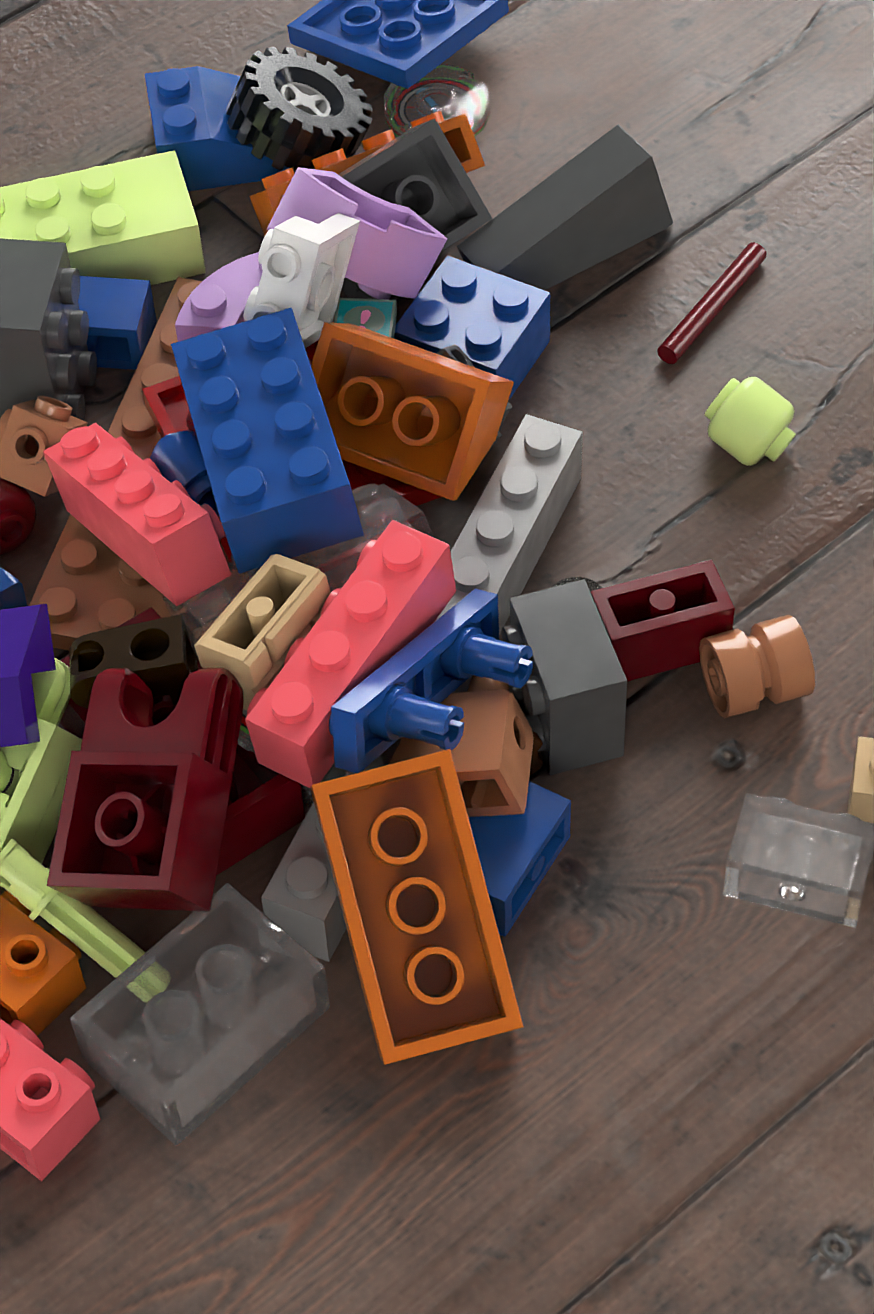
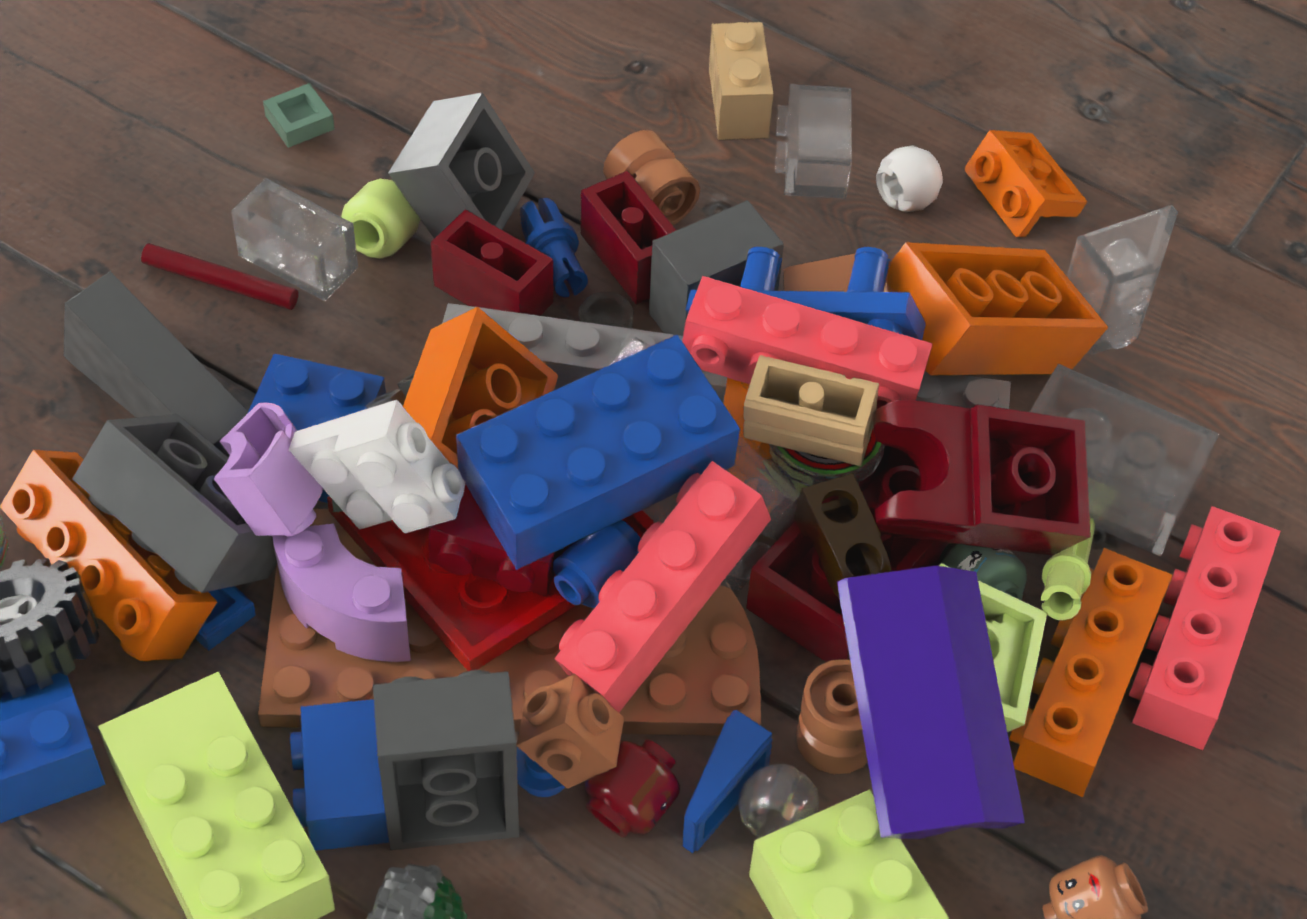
camera: 110 degrees left, 0 degrees up
none -> clear brick [231,178,358,301]
none -> dark grey brick [388,92,535,238]
none -> dark red brick [431,209,553,316]
none -> blue arm [520,198,588,297]
none -> white piece [876,146,943,213]
none -> orange bracket [965,130,1088,237]
none -> clear slope [1067,205,1178,355]

